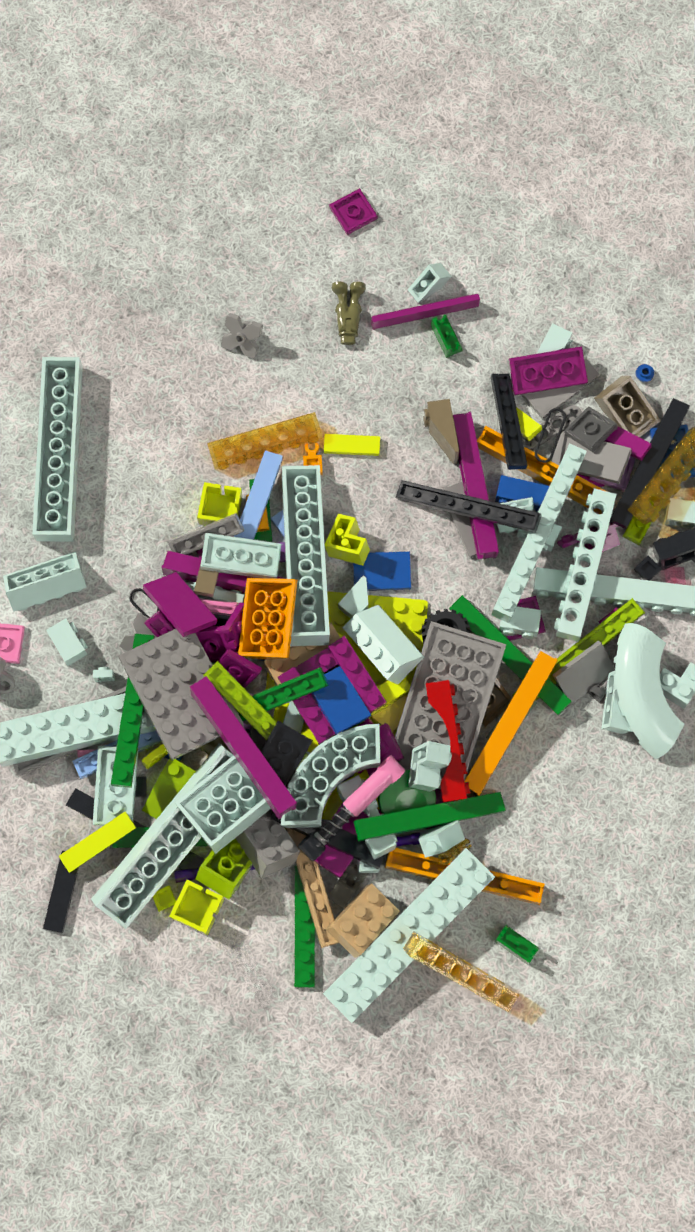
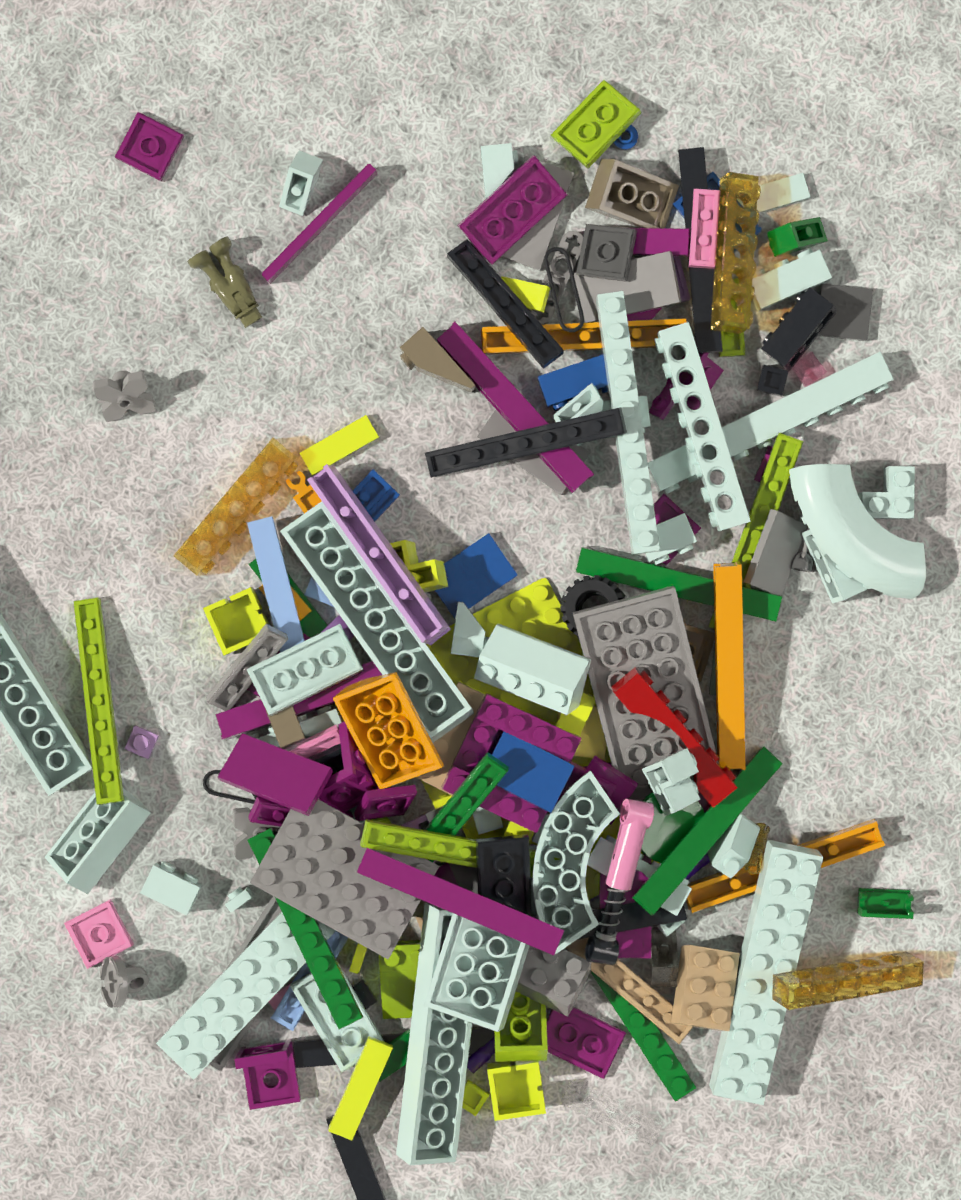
camera: 30 degrees left, 15 degrees up
green hinge [431,314,463,358] -> none
none -> lime tile [73,597,124,805]
none -> lavender plate [125,725,159,759]
none -> magenta bracket [234,1039,301,1110]
none -> lavender tile [307,464,451,645]
none -> blue plate [353,470,400,522]
none -> magenta tile [546,1006,626,1079]
none -> lime tile [551,80,641,169]
none -> bright pink tile [689,189,720,269]

